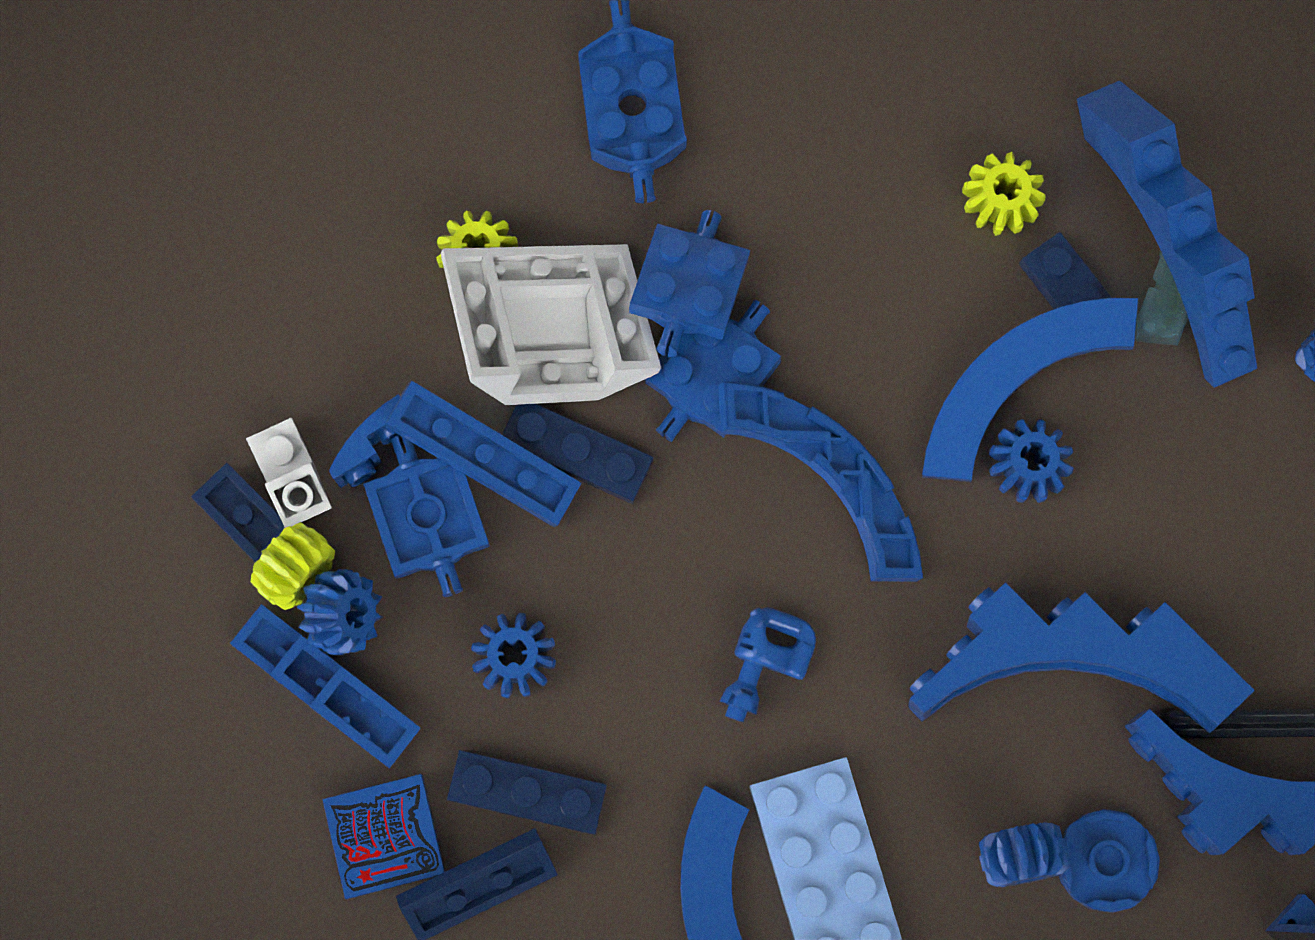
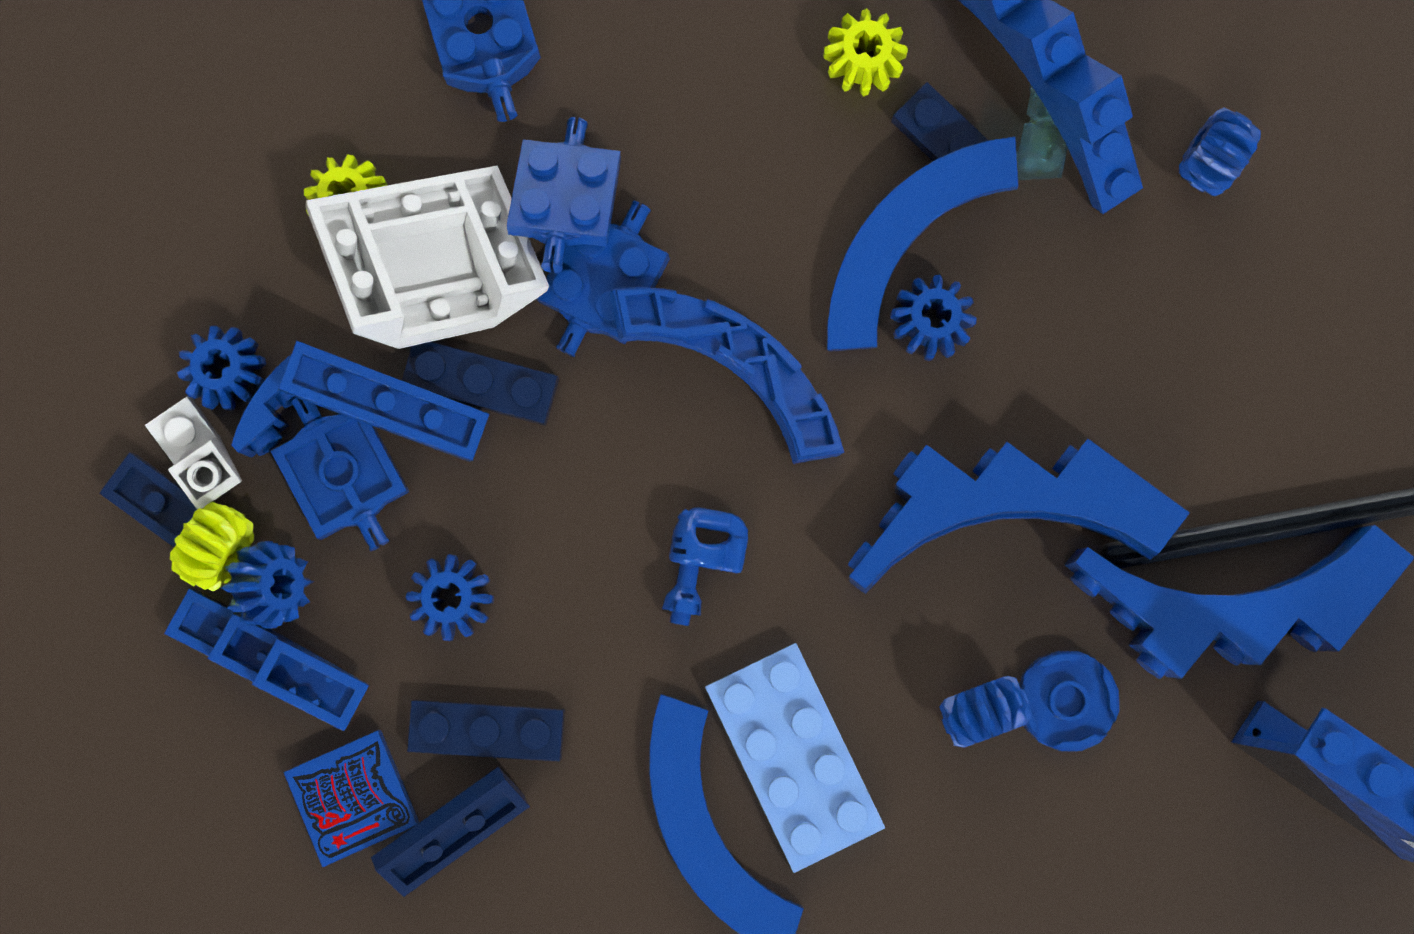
camera: 10 degrees left, 5 degrees up
none -> blue gear [177,326,266,411]

